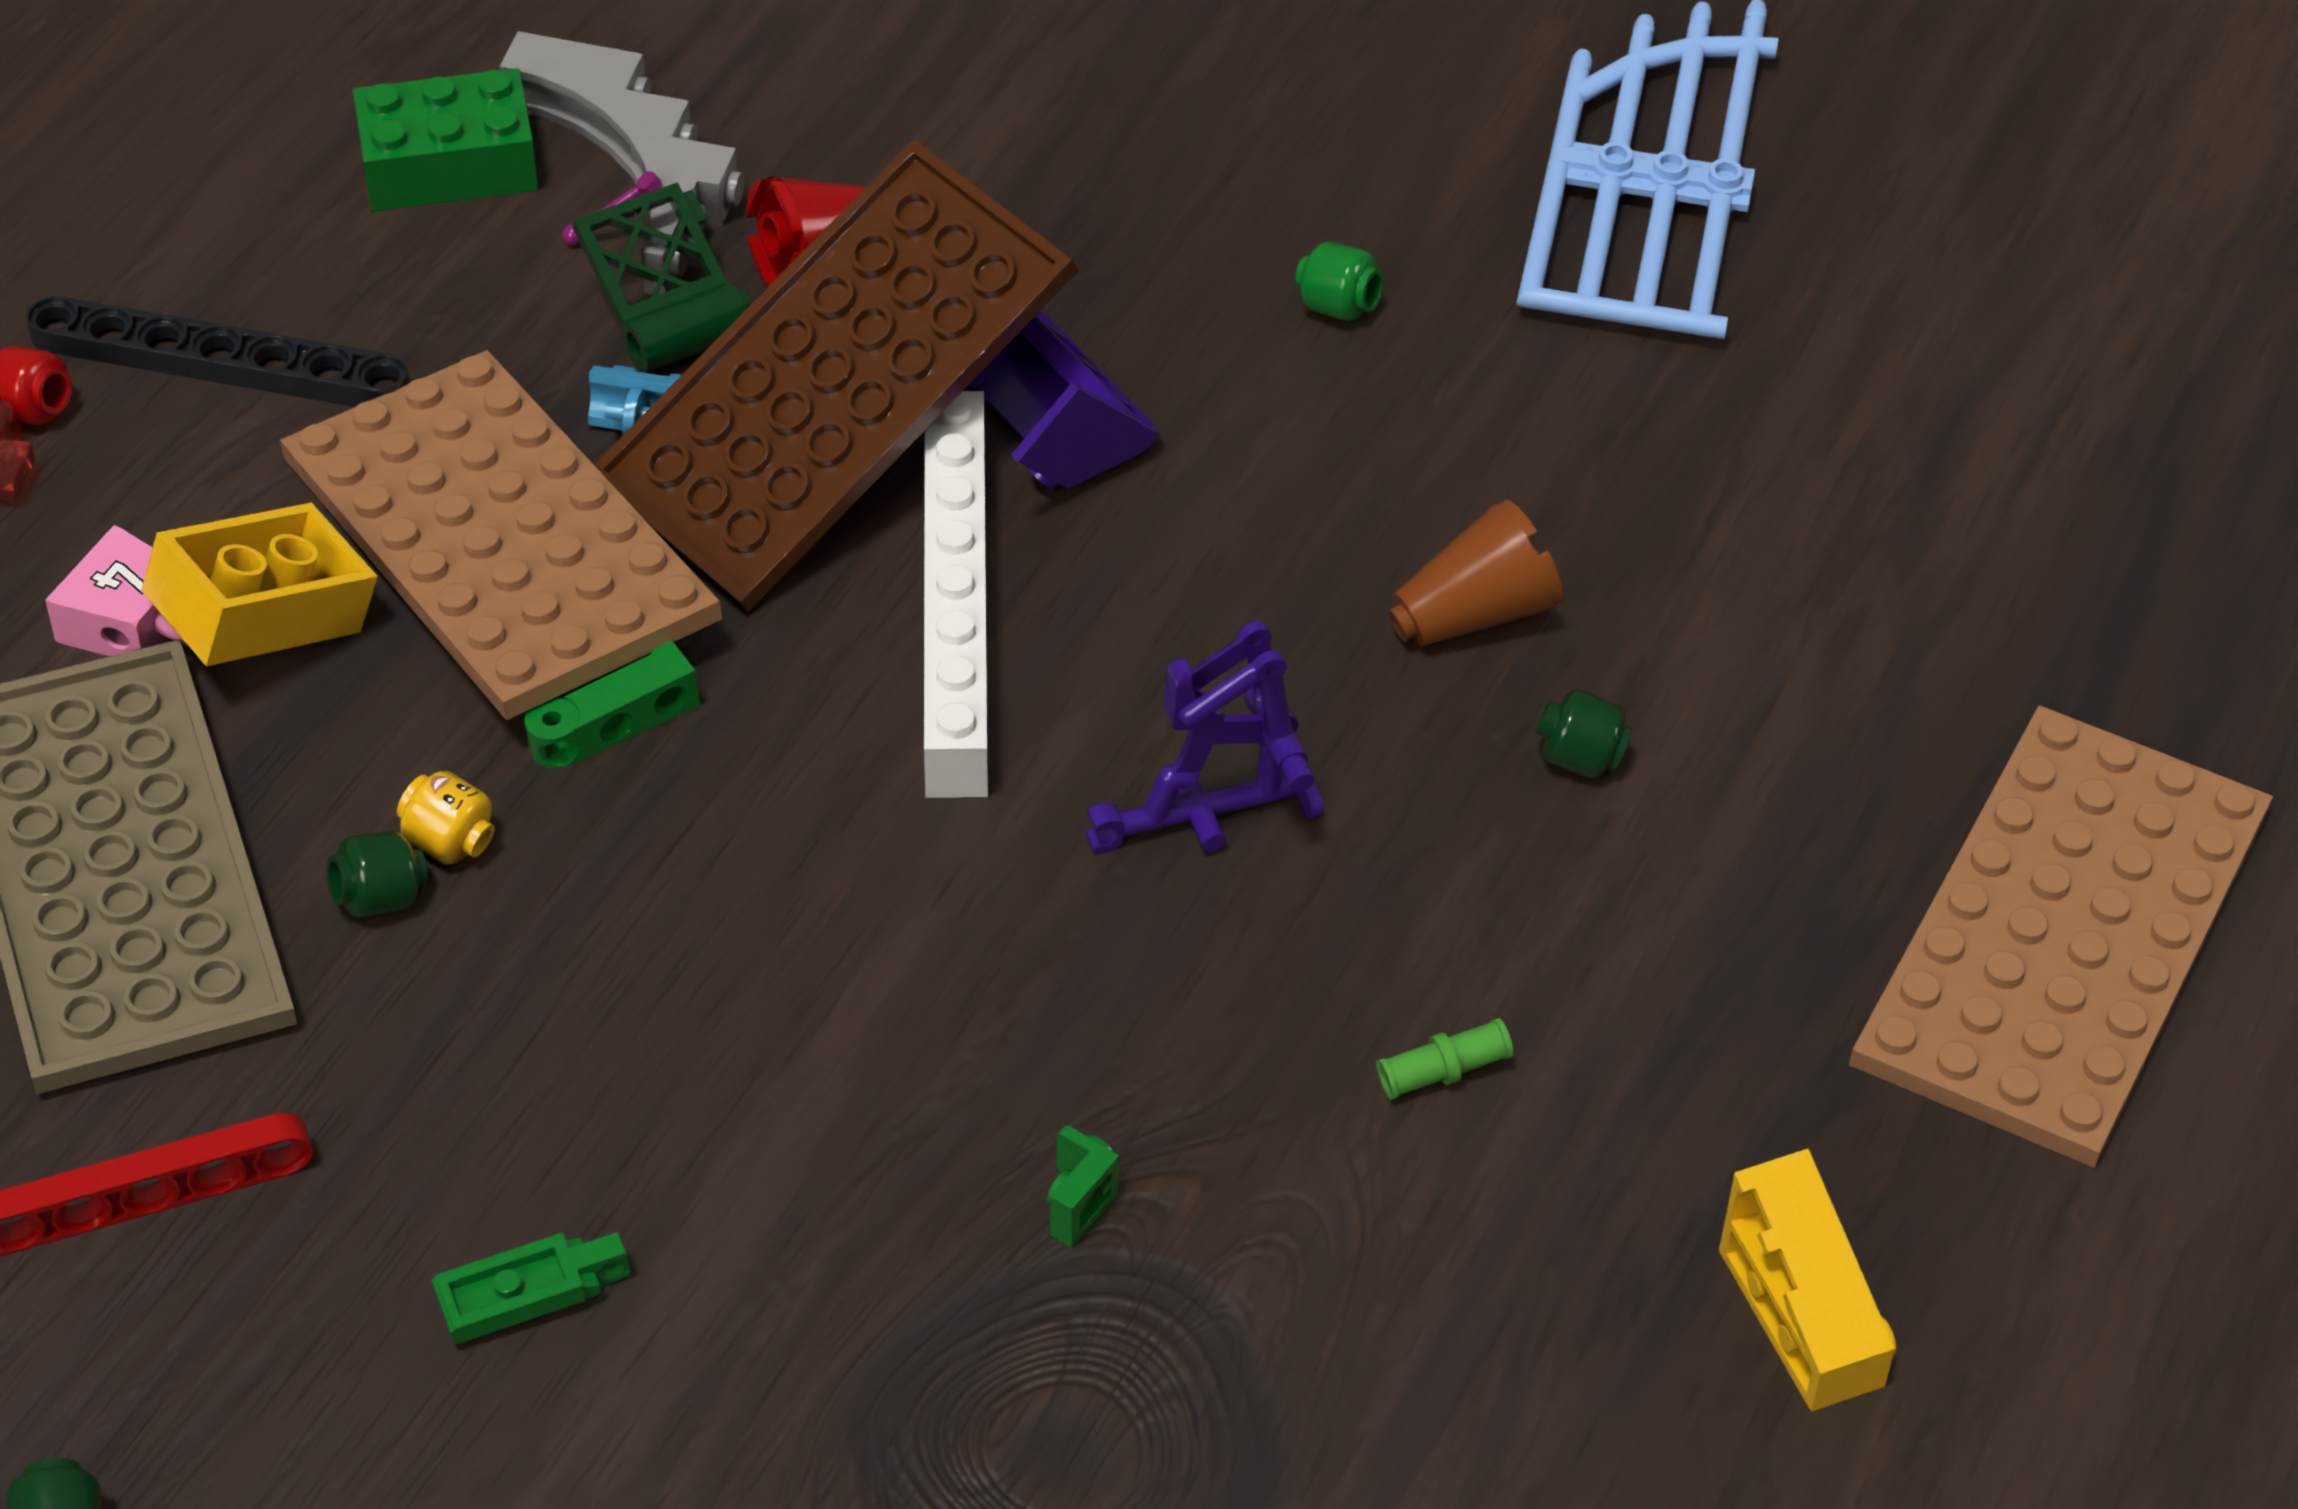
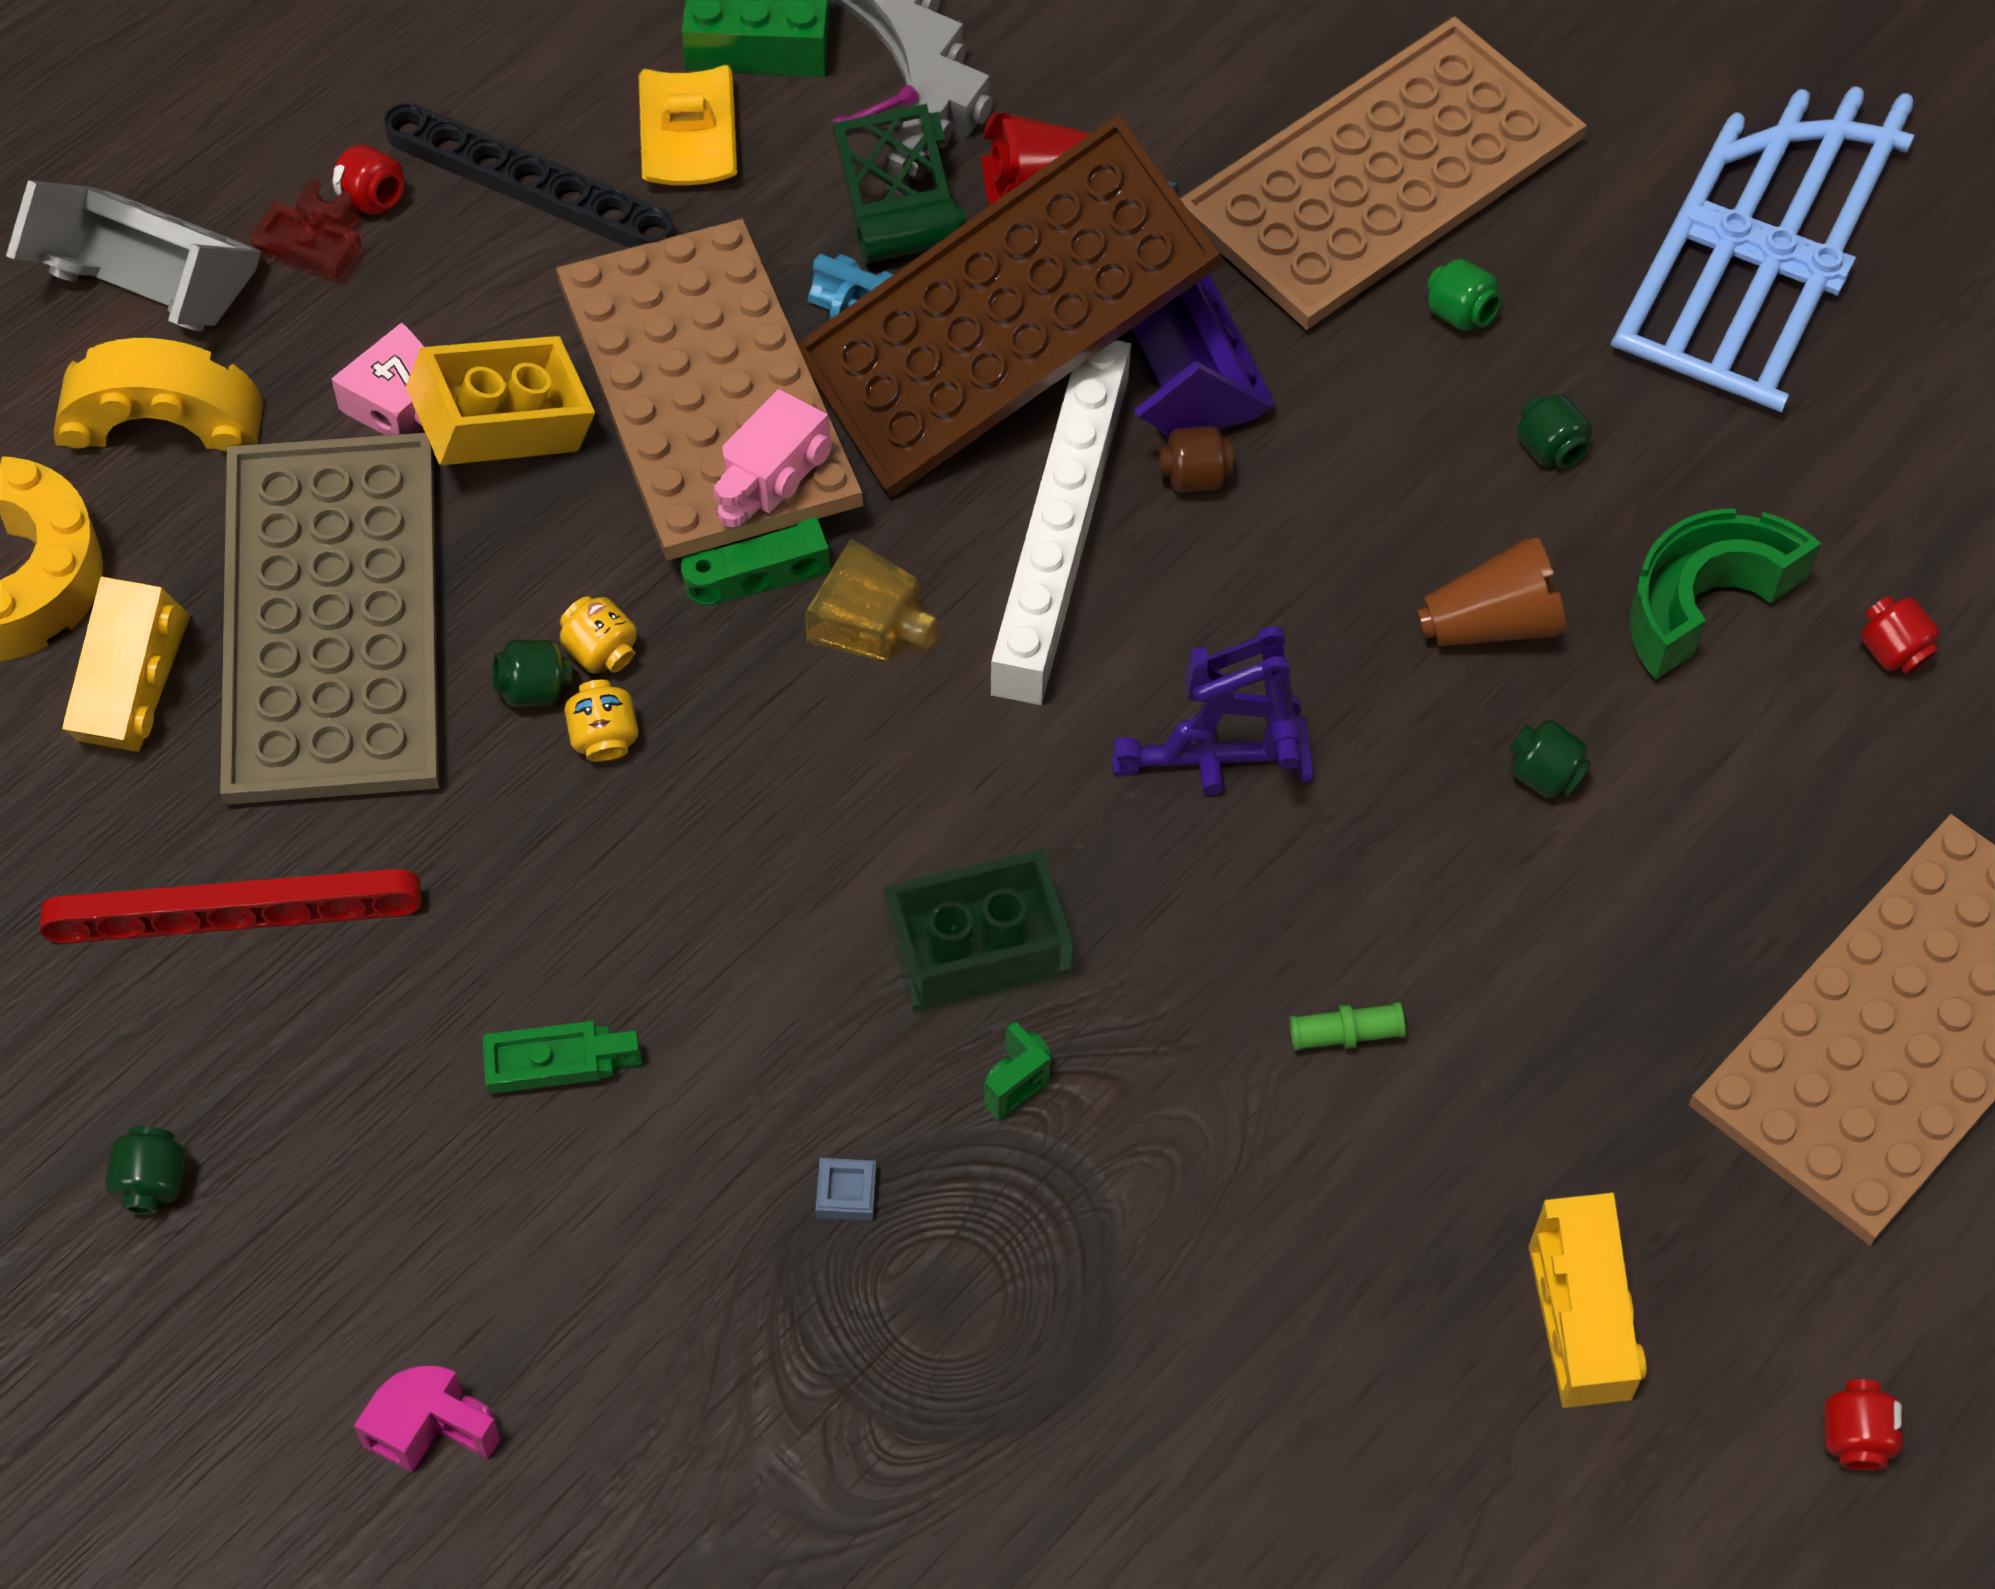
camera: 15 degrees right, 10 degrees up
none -> yellow head [564,680,638,762]
none -> yellow shield [639,65,737,185]
none -> bright pink hinge [714,389,832,528]
none -> clear yellow torso [805,539,937,661]
none -> sand blue tile [815,1158,877,1221]
none -> clear green brick [883,849,1073,1012]
none -> reddish brown head [1158,426,1233,493]
none -> medium nougat plate [1180,16,1587,330]
none -> dark green head [1517,395,1592,469]
none -> green brick [1630,508,1822,680]
none -> red head [1824,1379,1903,1471]
none -> red head [1861,595,1940,675]

